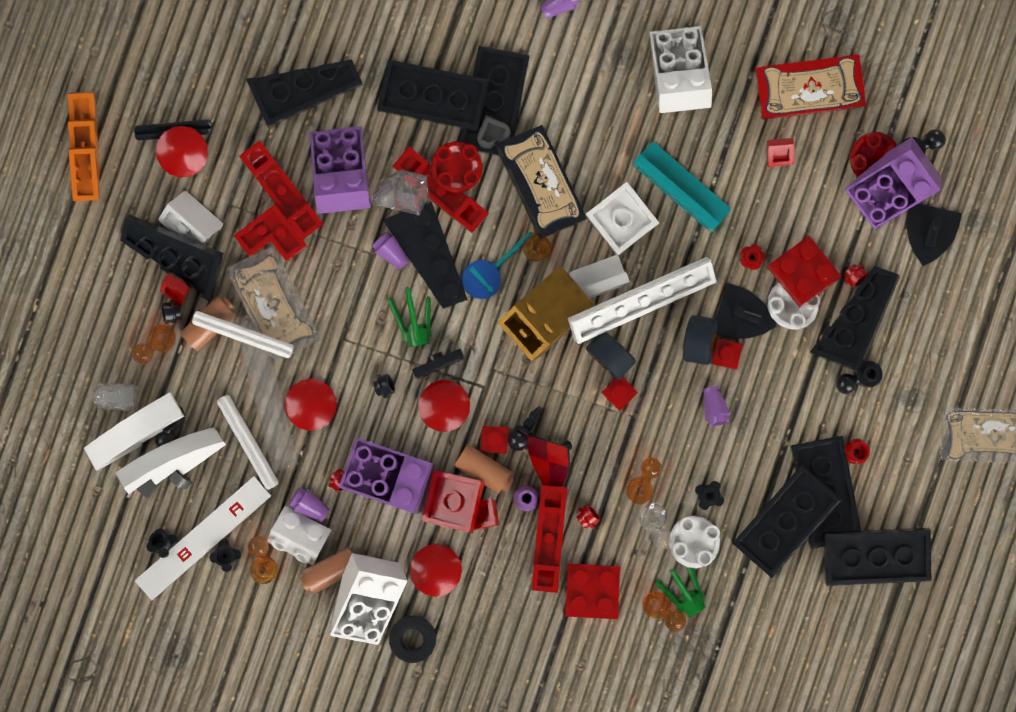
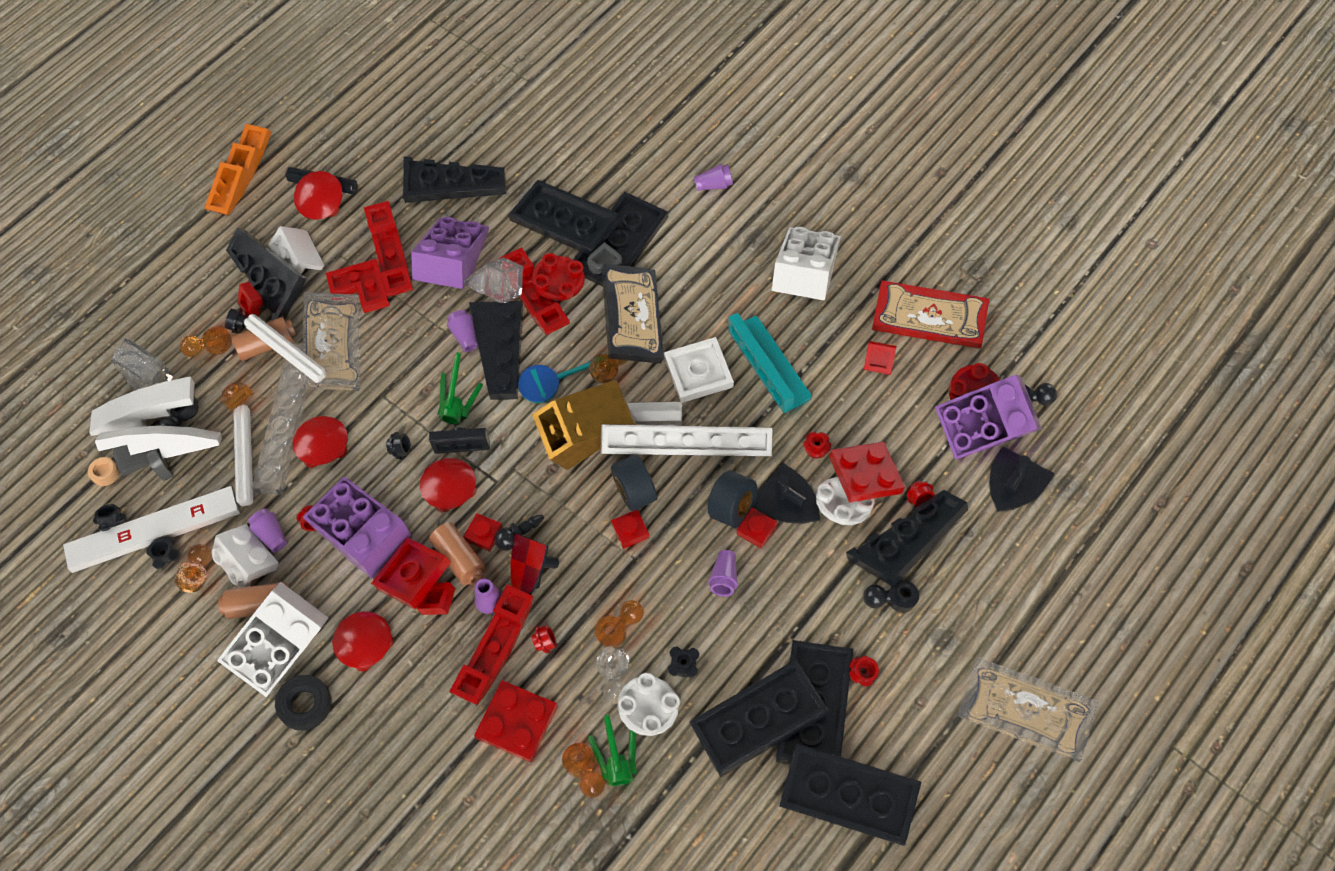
camera: 25 degrees right, 25 degrees down
none -> light nougat tile [88,457,119,486]
none -> clear orange plate [218,382,254,411]

